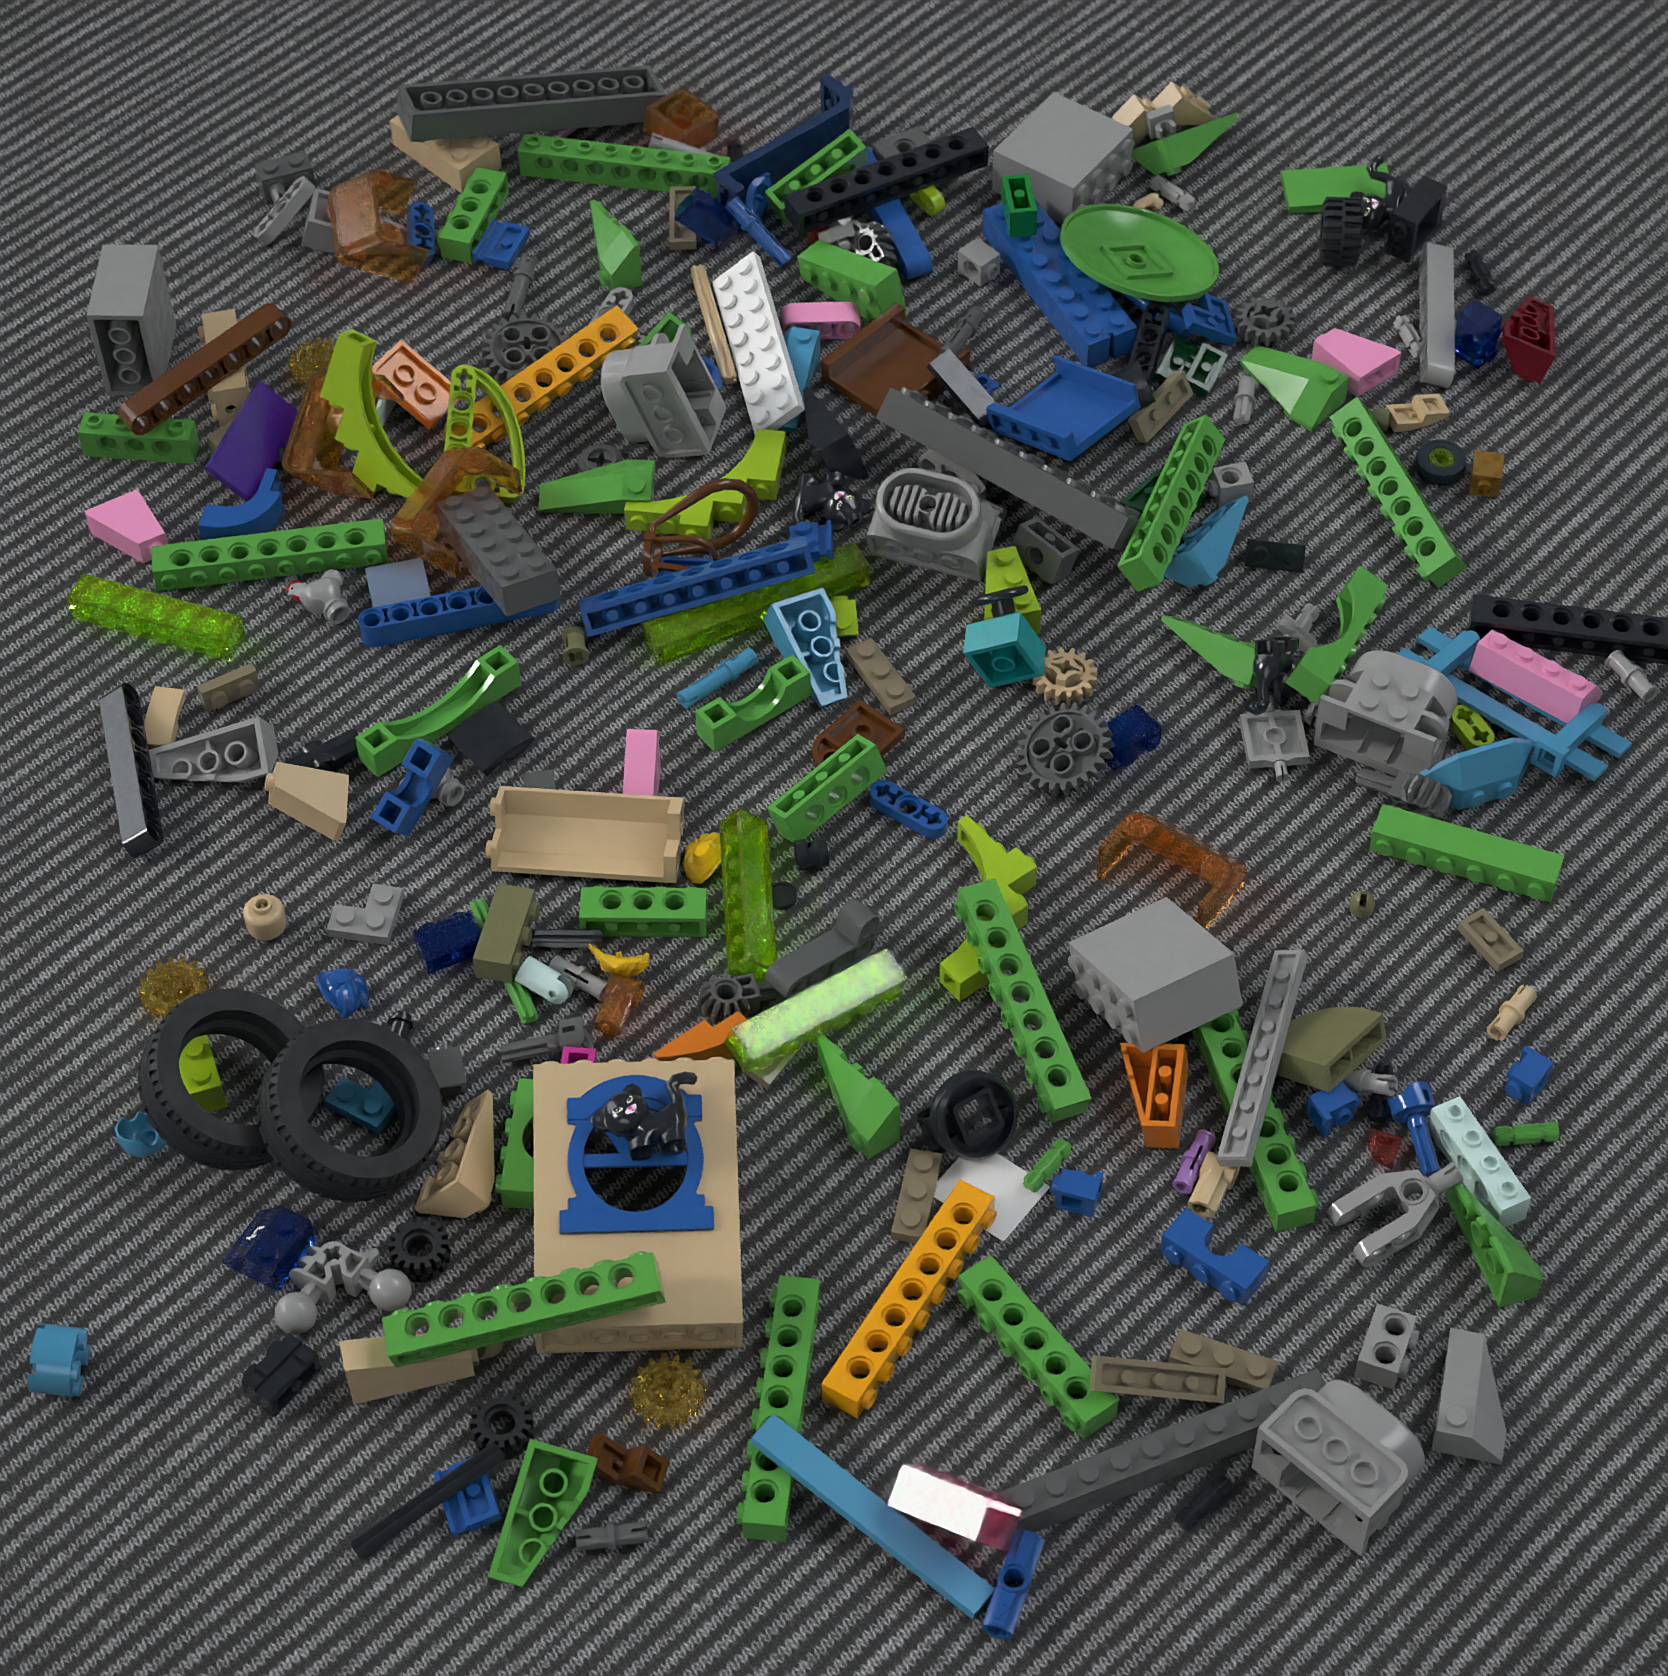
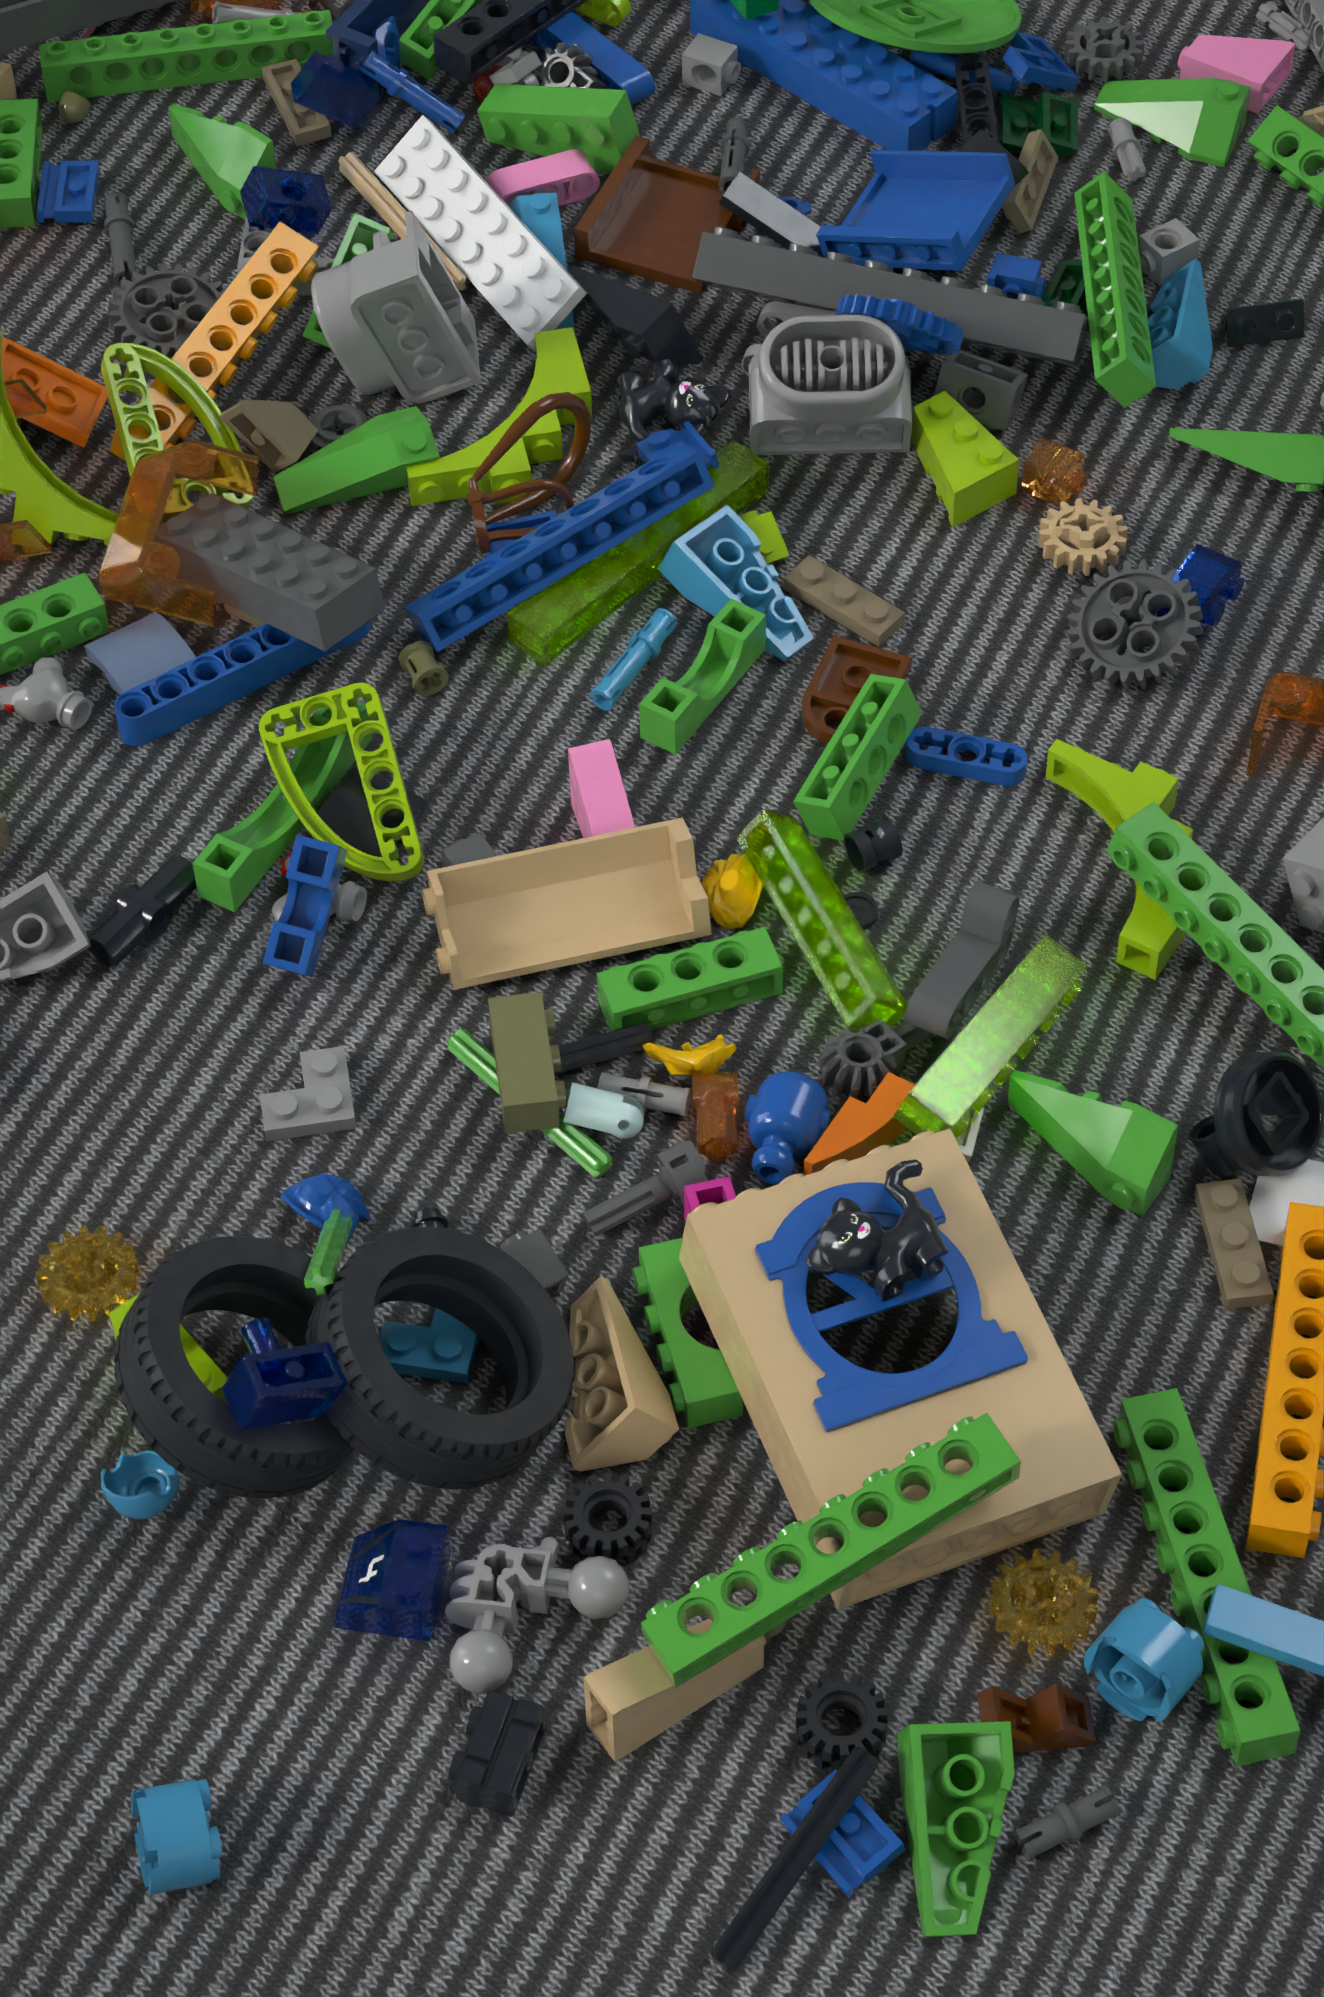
camera: 20 degrees left, 0 degrees up
tan head [243,894,287,941] -> none
tan slope [264,762,349,841] -> none
clear blue brick [413,910,482,974] -> none
teal piece [963,585,1046,688] -> none
none -> olive hinge [58,91,91,123]
none -> dark tan slope [219,399,318,473]
none -> clear blue brick [221,1317,348,1430]
none -> clear blue brick [240,166,332,235]
none -> lime beam [259,682,424,881]
none -> bright green axle [304,1209,352,1295]
none -> blue piece [745,1071,832,1184]
none -> blue gear [835,294,964,355]
none -> blue brick [987,253,1046,301]
none -> clear orange brick [1021,438,1087,506]
none -> dark azure brick [1084,1598,1204,1722]

